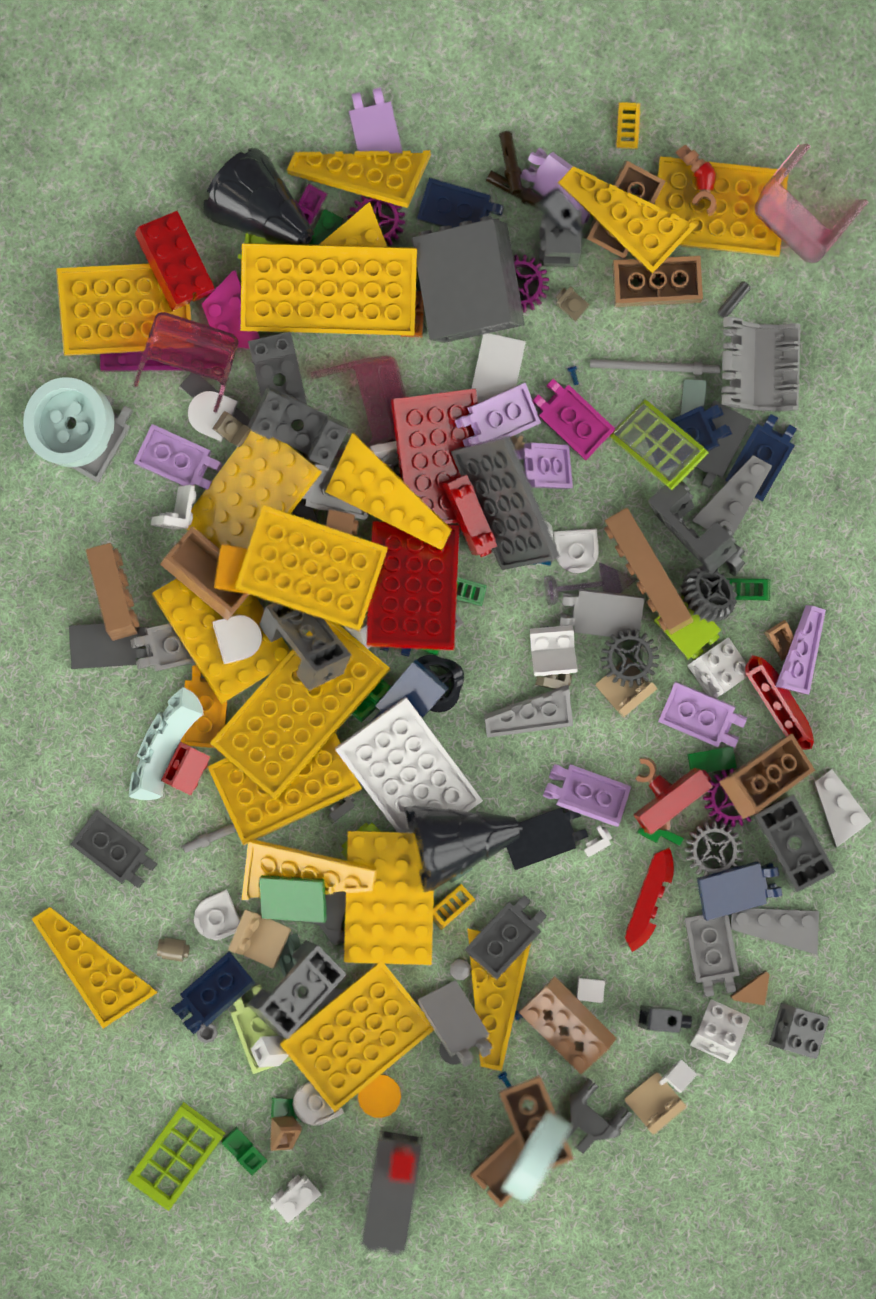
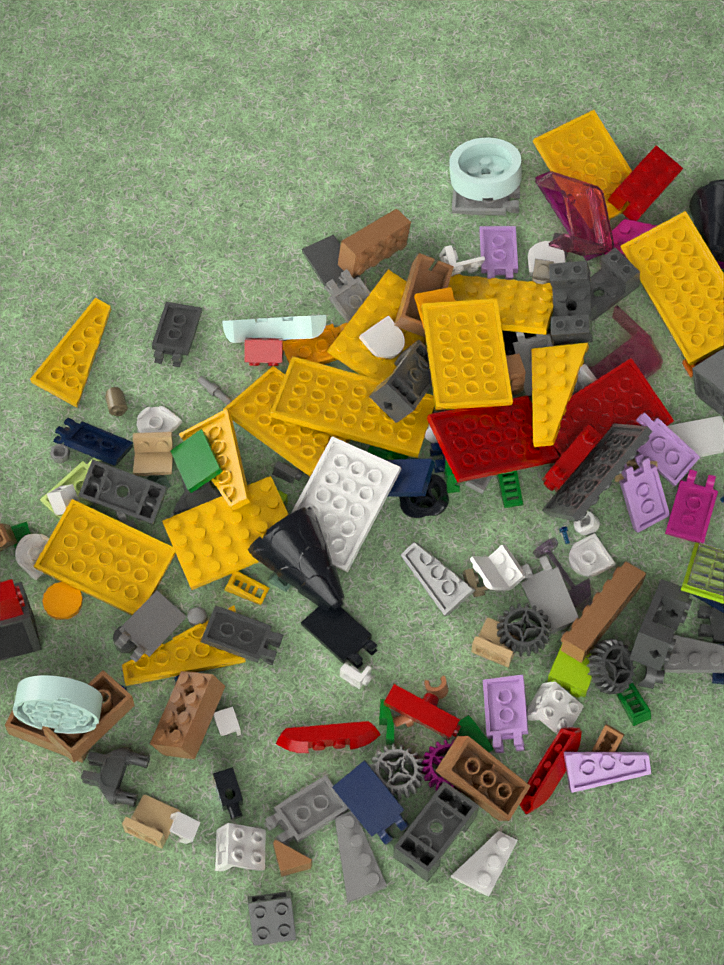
camera: 65 degrees right, 25 degrees down
lavender tile [543,764,631,827] -> none

